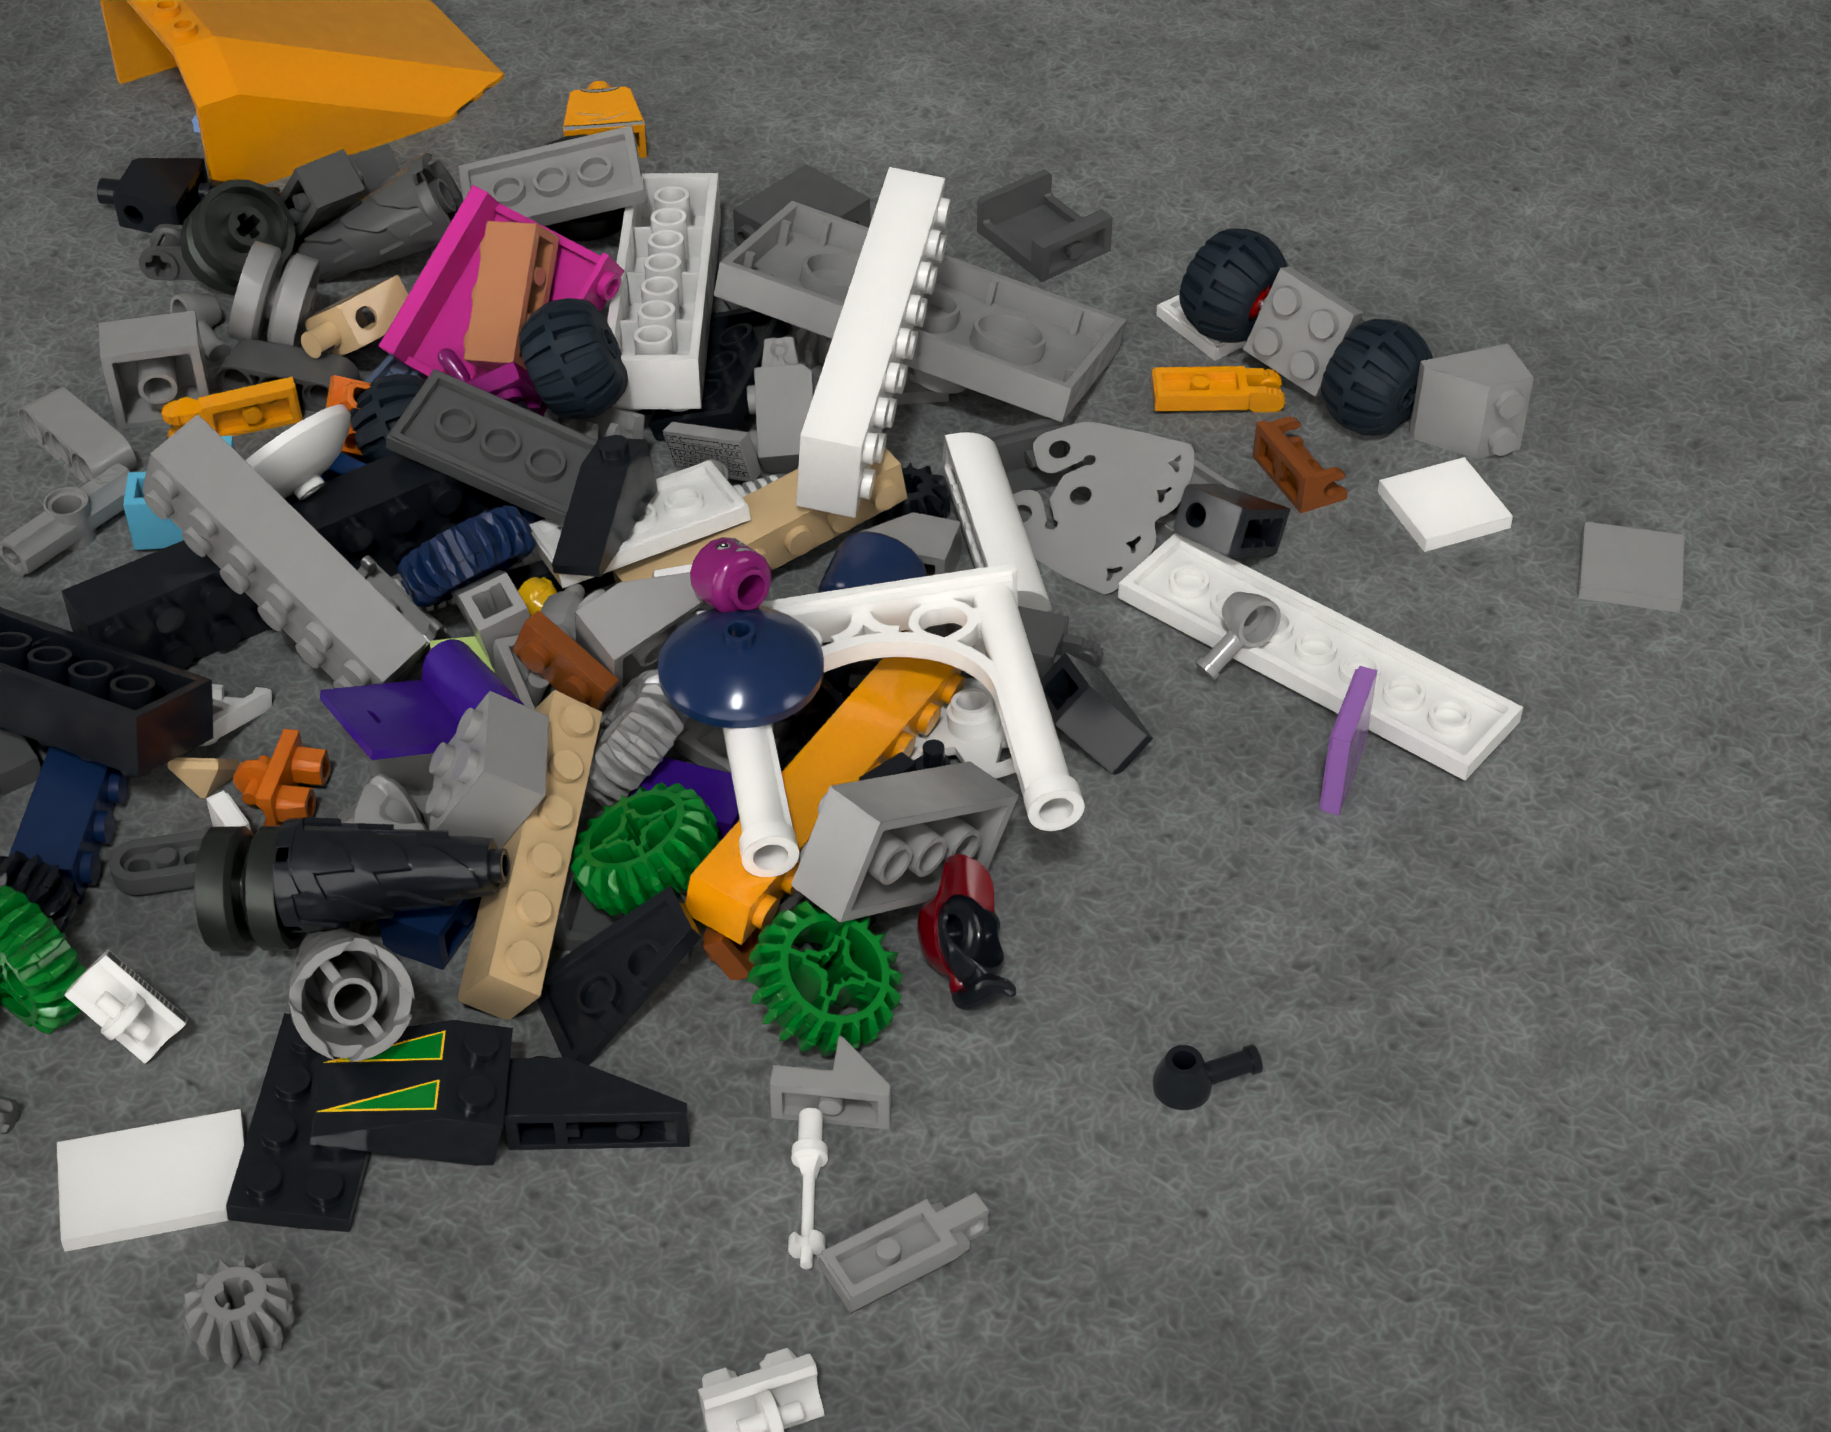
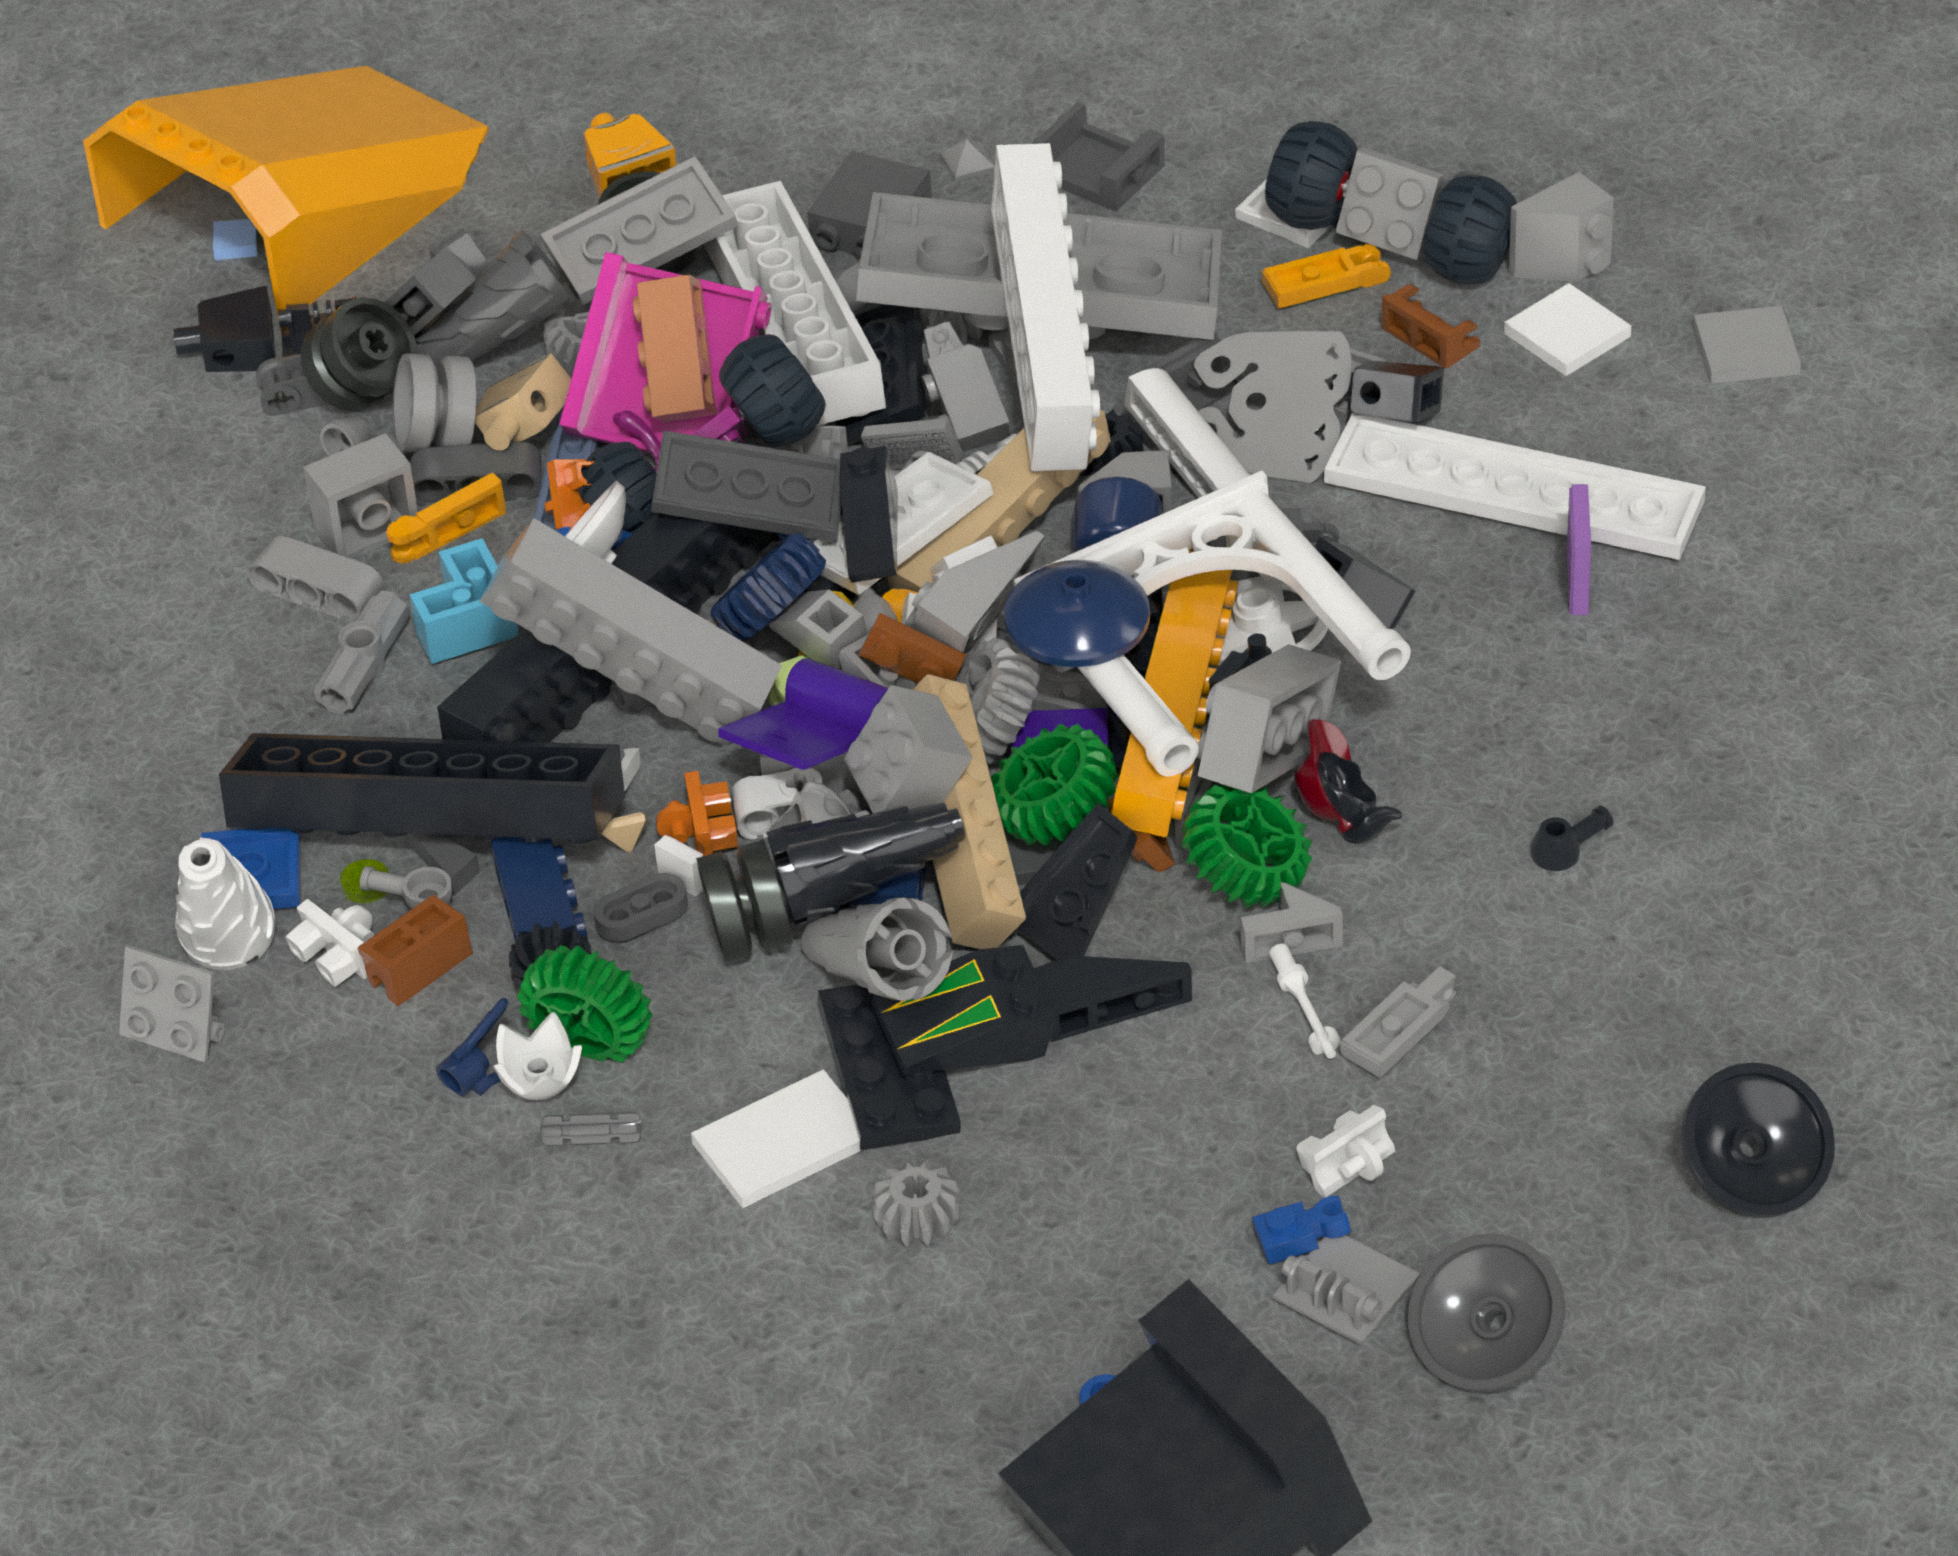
camera: 15 degrees left, 0 degrees up
white hips [64,949,188,1064] -> none
magenta head [690,537,772,612] -> none
light grey bar [1196,592,1281,681] -> none
none -> white piece [731,768,823,840]

